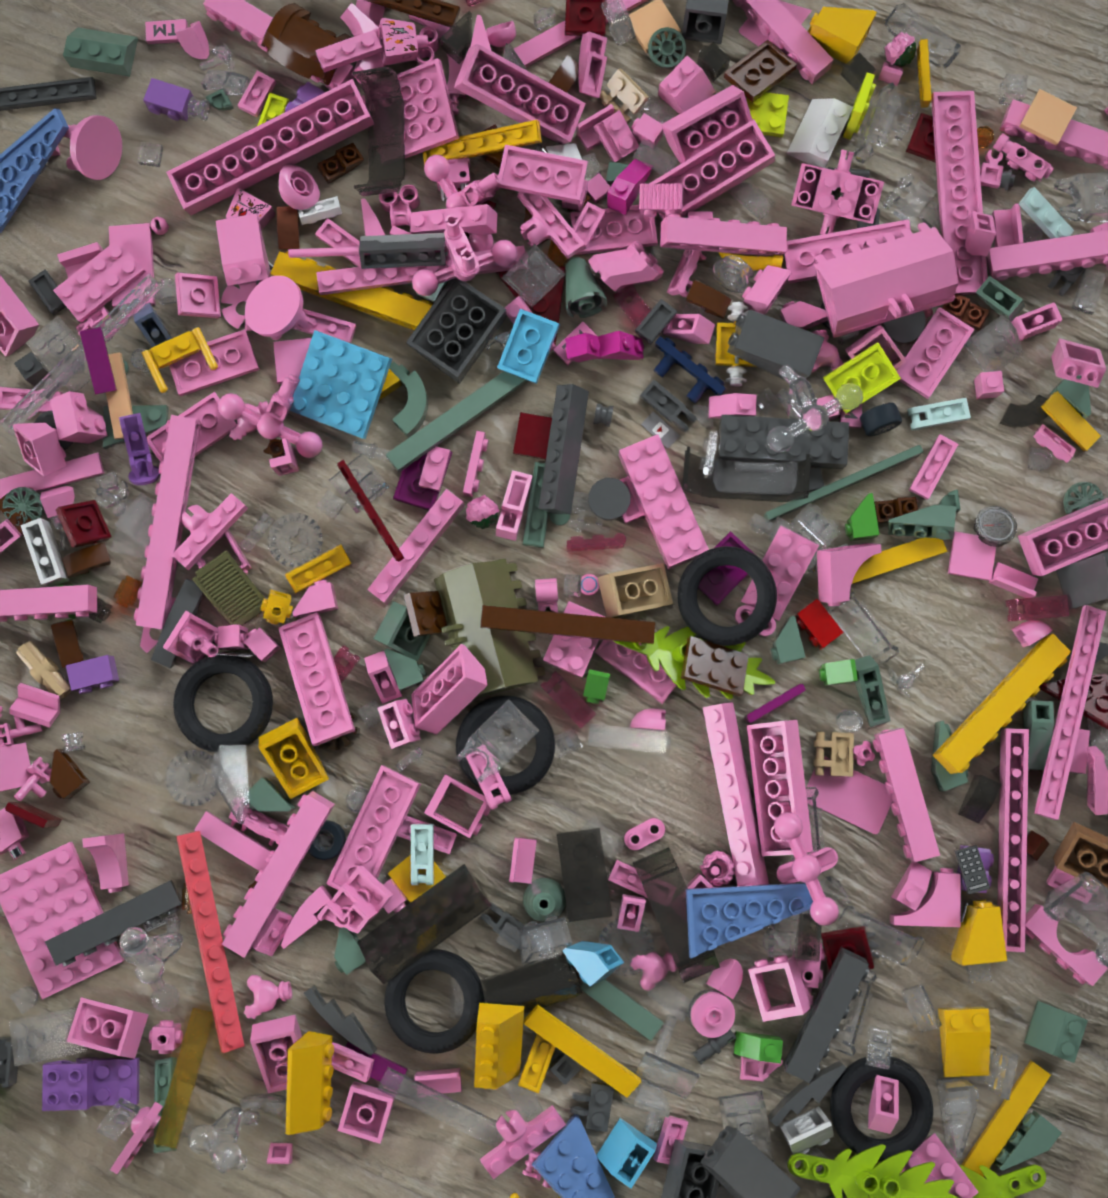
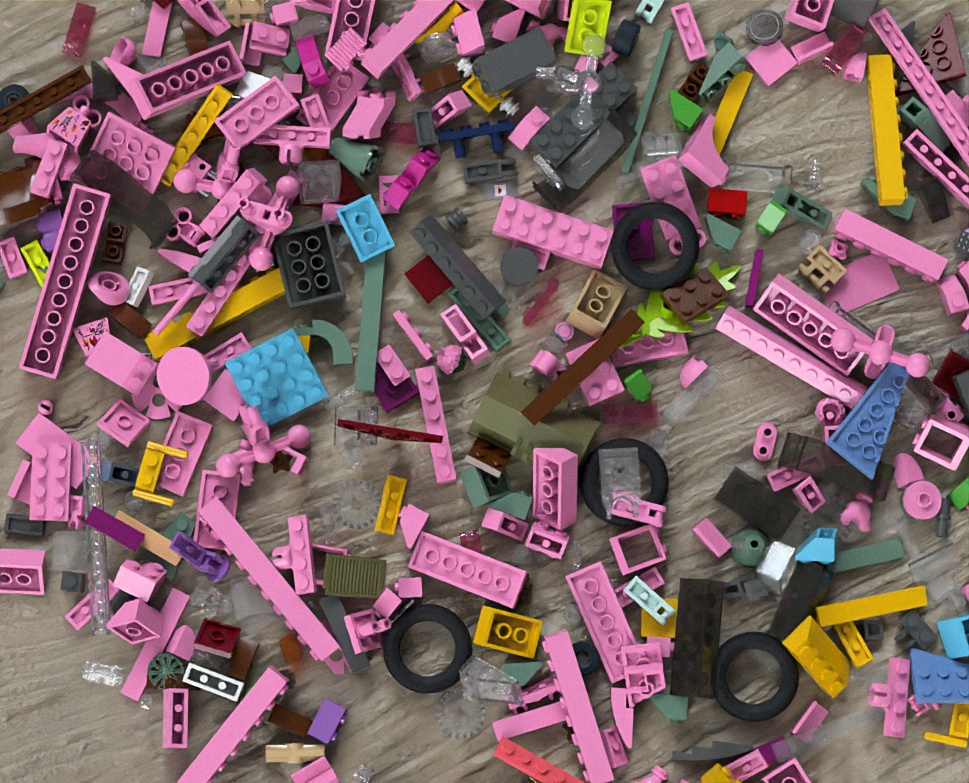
camera: 50 degrees left, 0 degrees up
yellow brick [260,589,293,625] -> none

